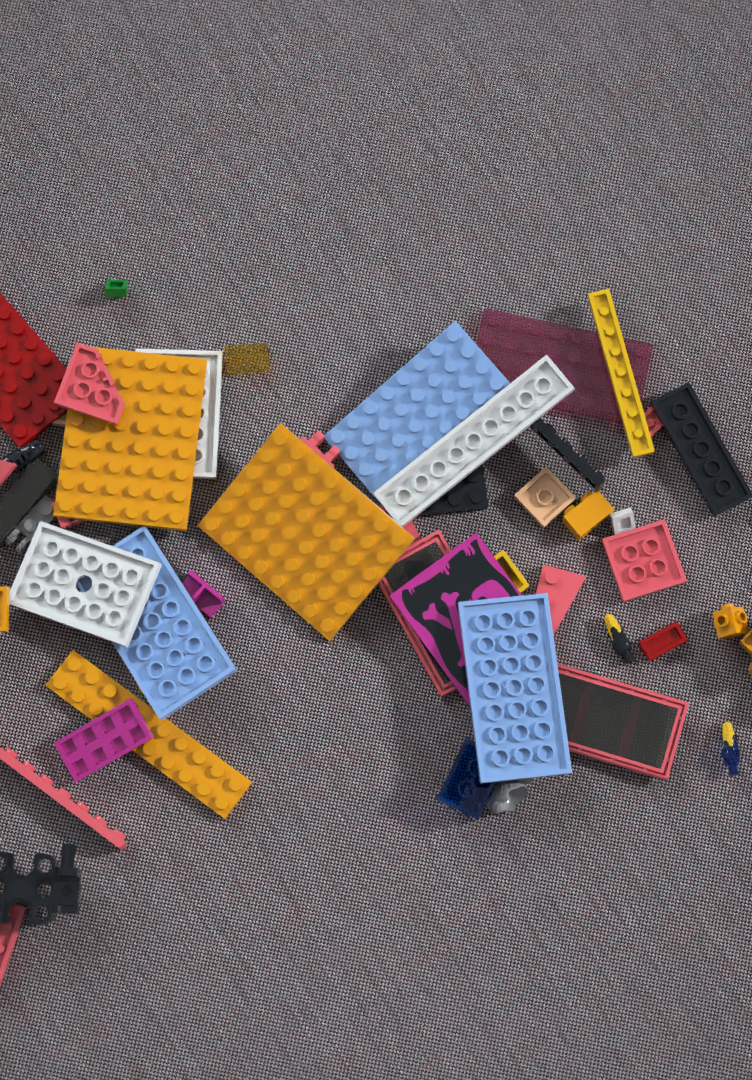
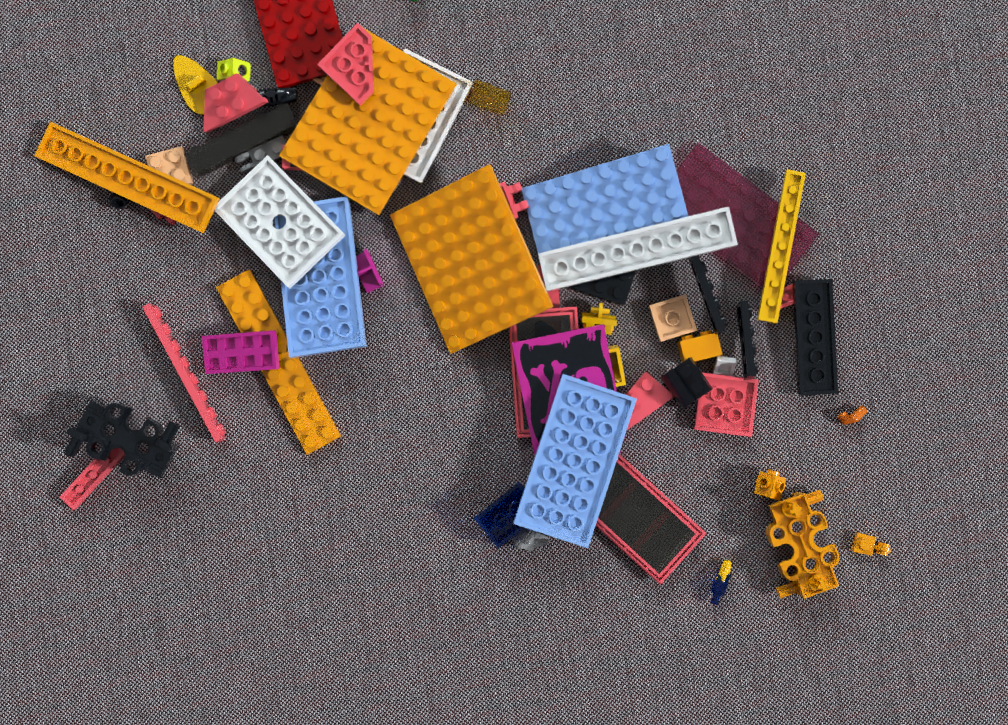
camera: 20 degrees right, 10 degrees up
black piece [604,614,634,664] -> none
red tile [638,621,688,663] -> none
none -> yellow hips [581,302,617,335]
none -> black brick [661,357,713,410]
none -> black plate [736,301,758,380]

